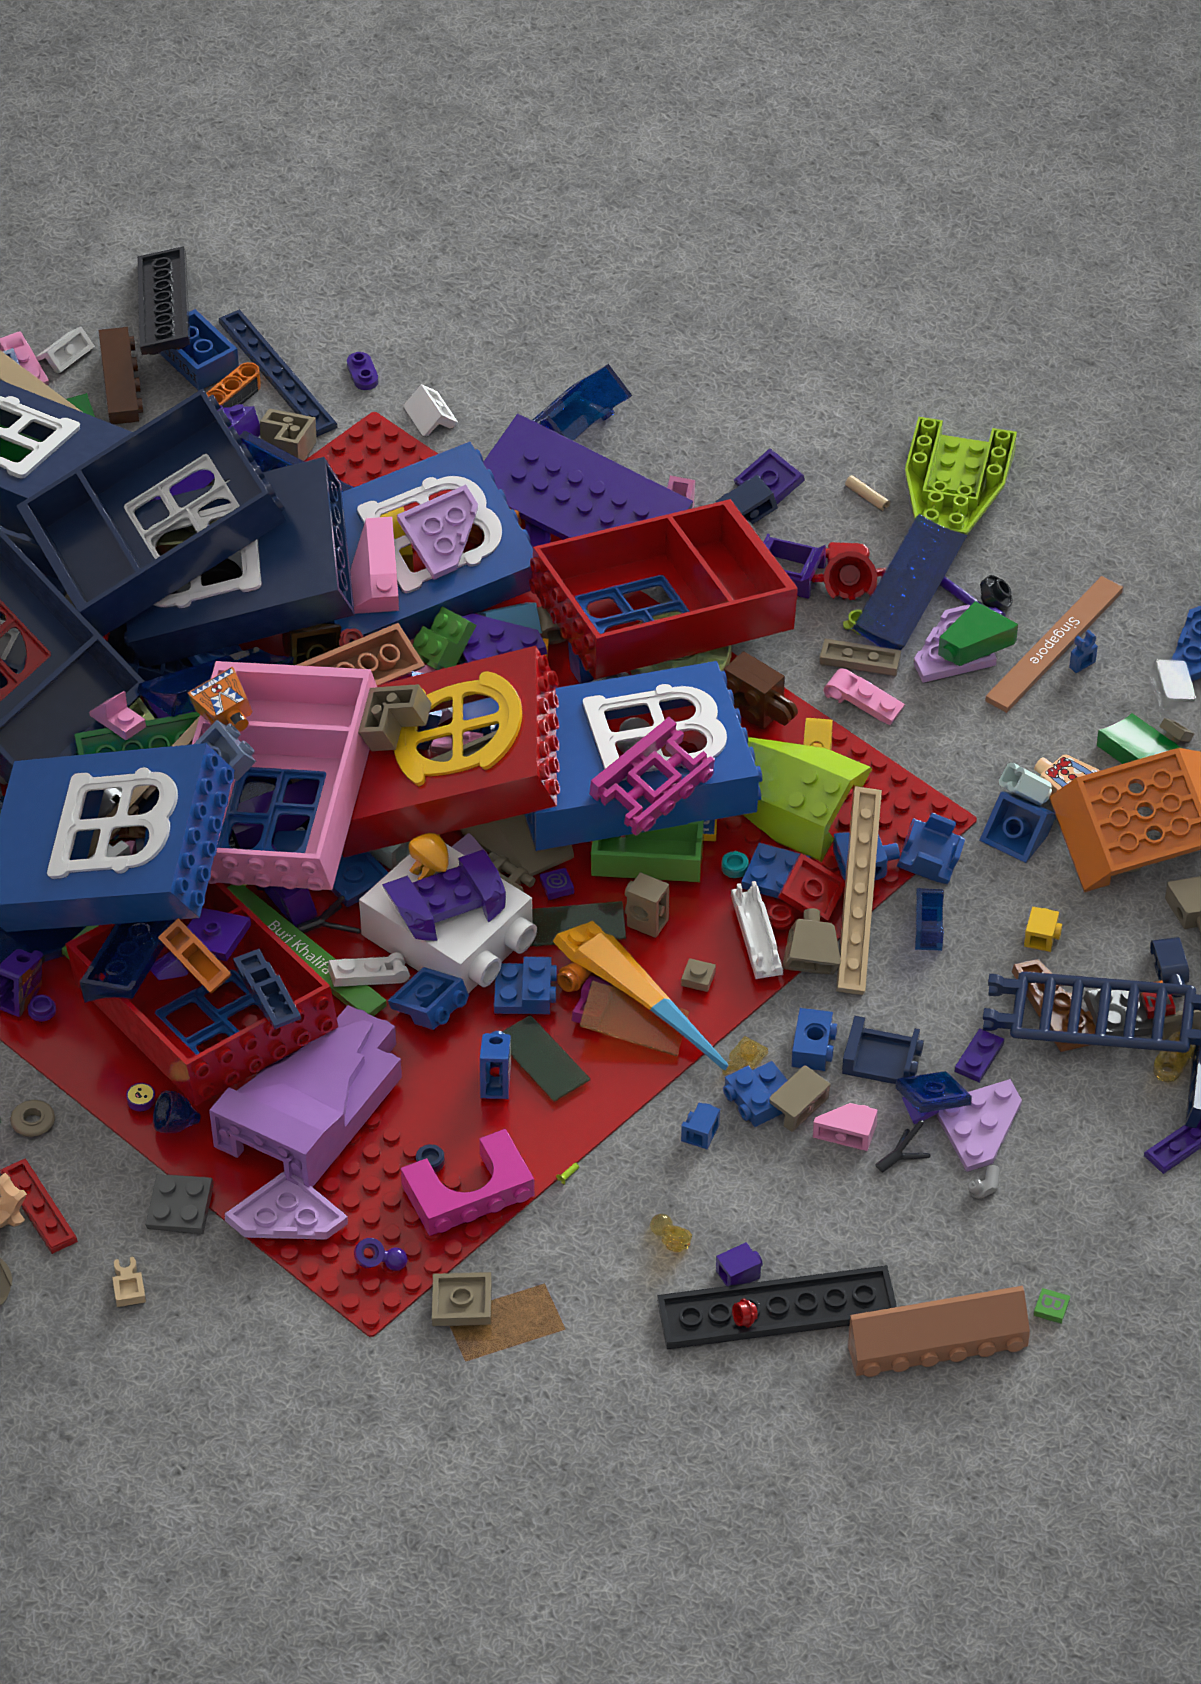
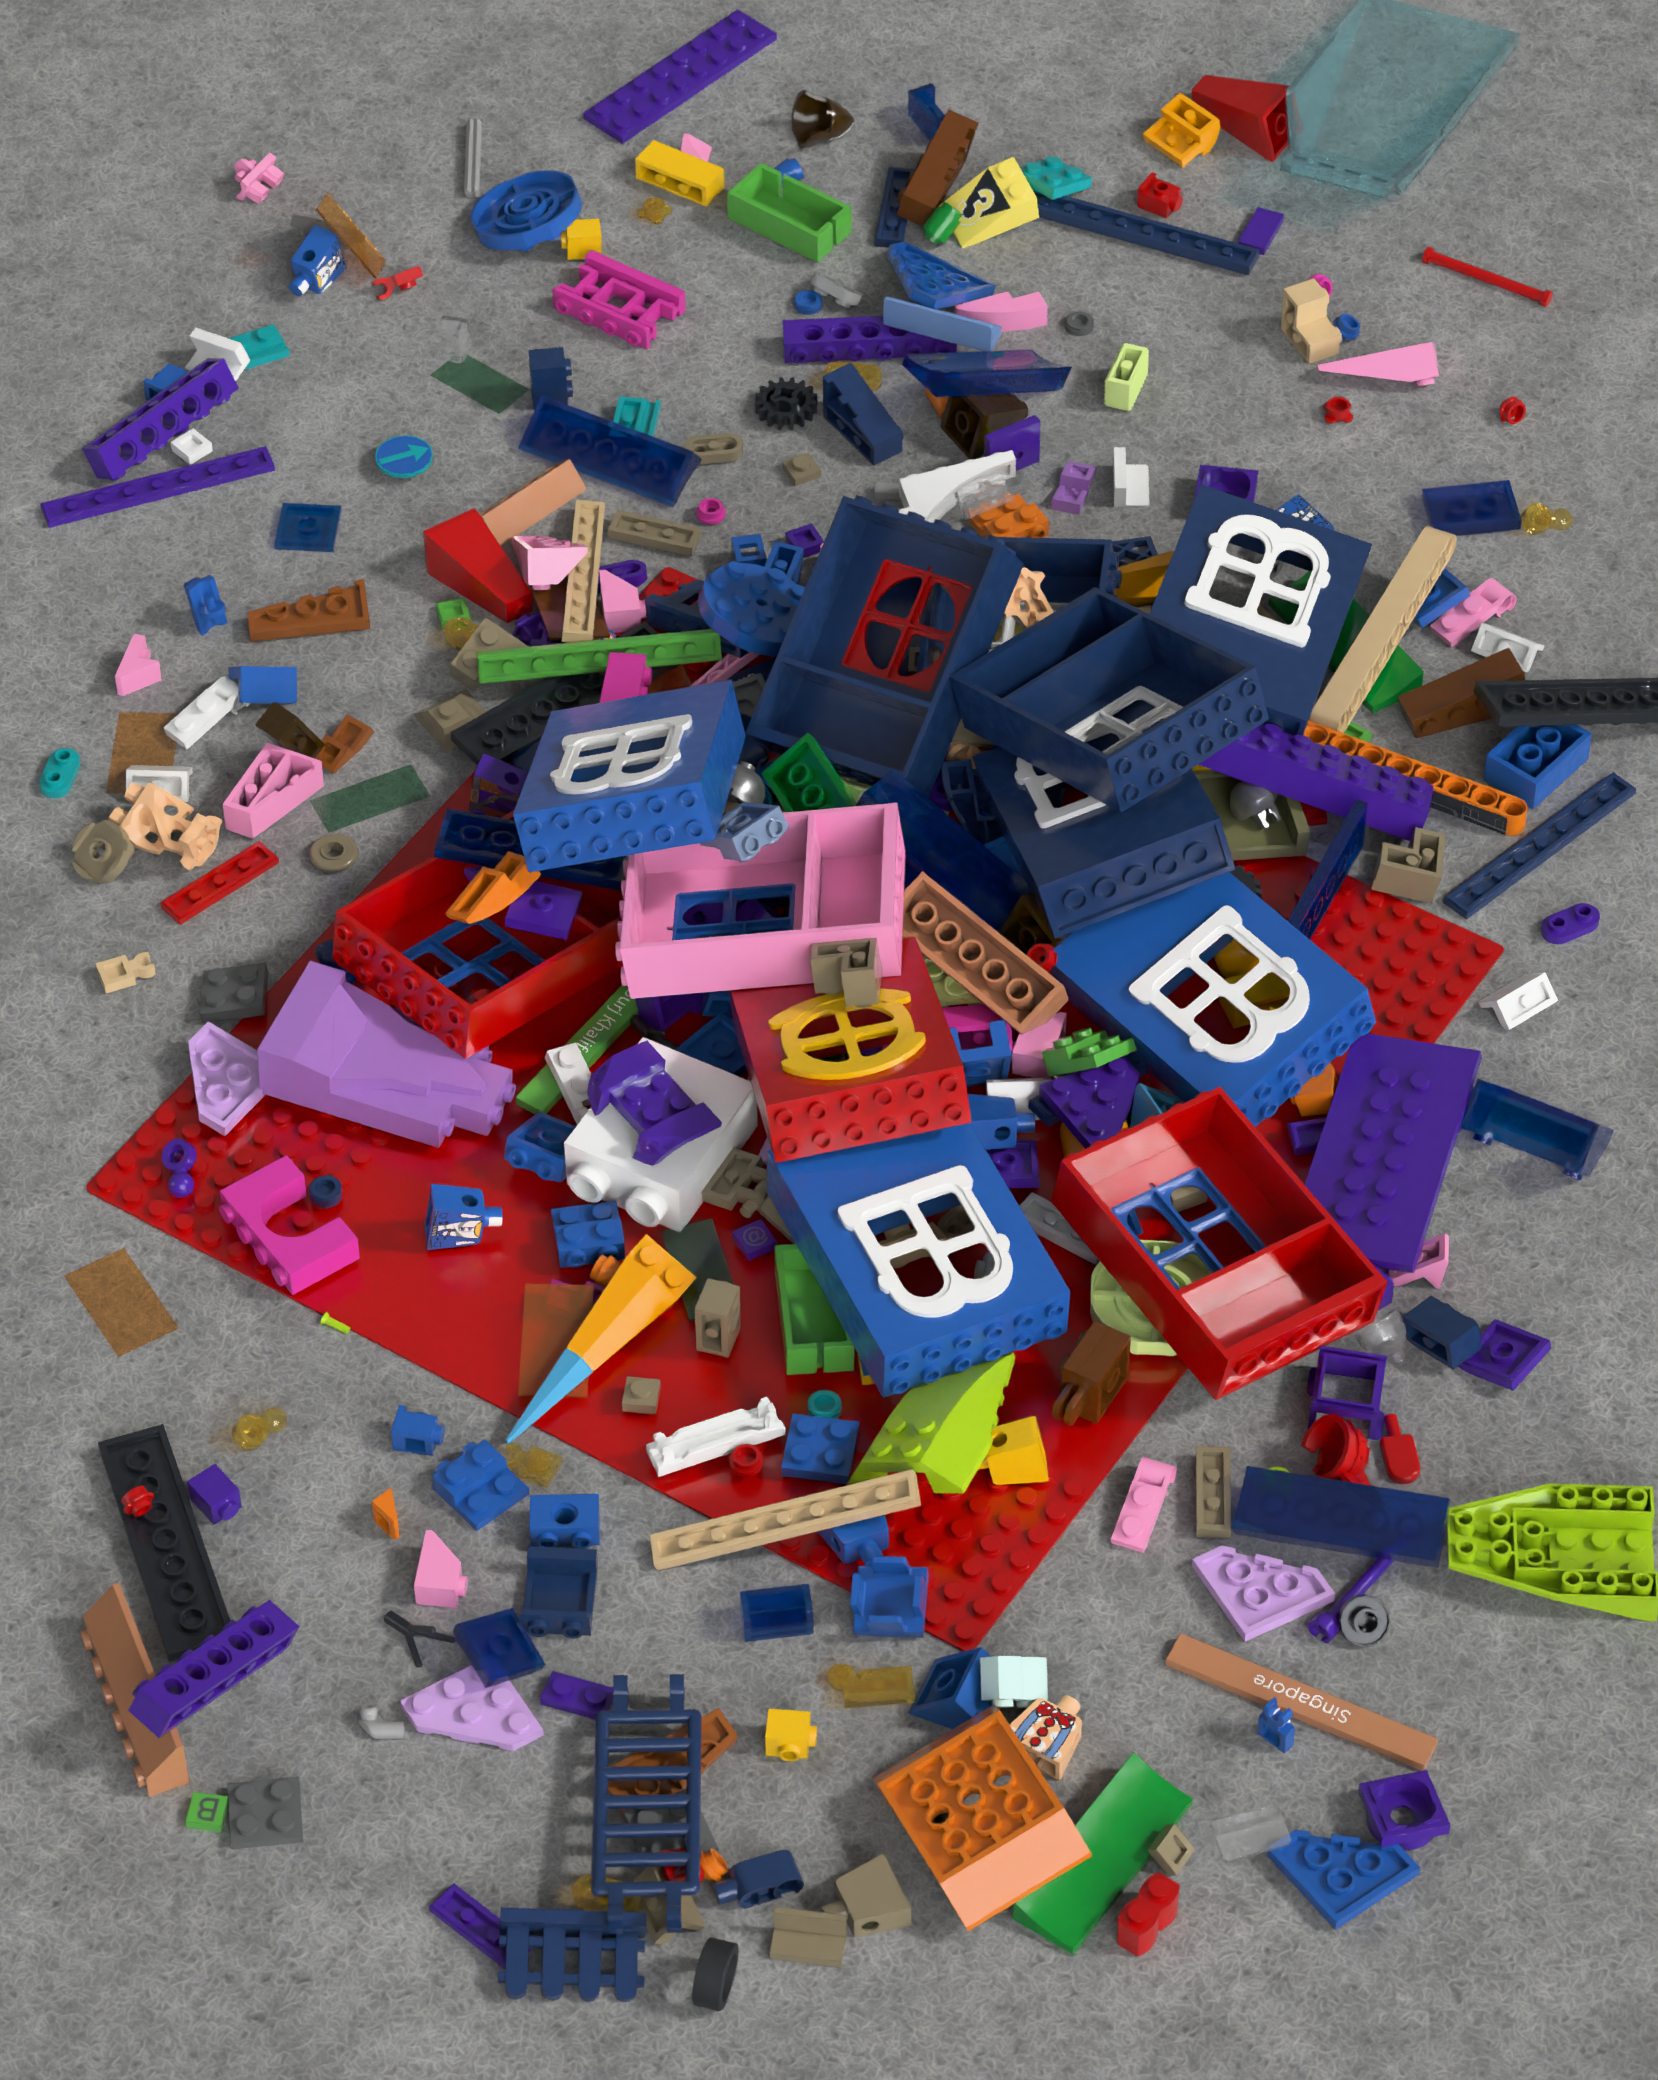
camera: 80 degrees right, 0 degrees up
bright pink slope [89,691,146,740] -> none
orange torso [188,667,253,732] -> none
dark blue slope [233,949,301,1029] -> none
bright pink wedge [350,517,399,614] -> none
lavender plate [397,485,478,580] -> none
light orange piece [408,833,449,880] -> none
dark tan plate [432,1272,492,1326] -> none
clear green piece [502,1015,590,1101] -> none
dark pink fence [589,717,715,836] -> none
dark tan panel [769,1066,831,1132] -> none
red plate [778,853,845,922] -> none
dark tan torso [782,908,841,974] -> none
tan piece [845,475,890,511] -> none
green slope [938,601,1018,666] -> none
none -> dark purple brick [128,1600,300,1738]
none -> dark grey plate [228,1777,303,1849]
none -> orange slope [372,1488,400,1540]
none -> clear yellow hinge [828,1664,915,1708]
none -> dark purple piece [1358,1770,1450,1850]

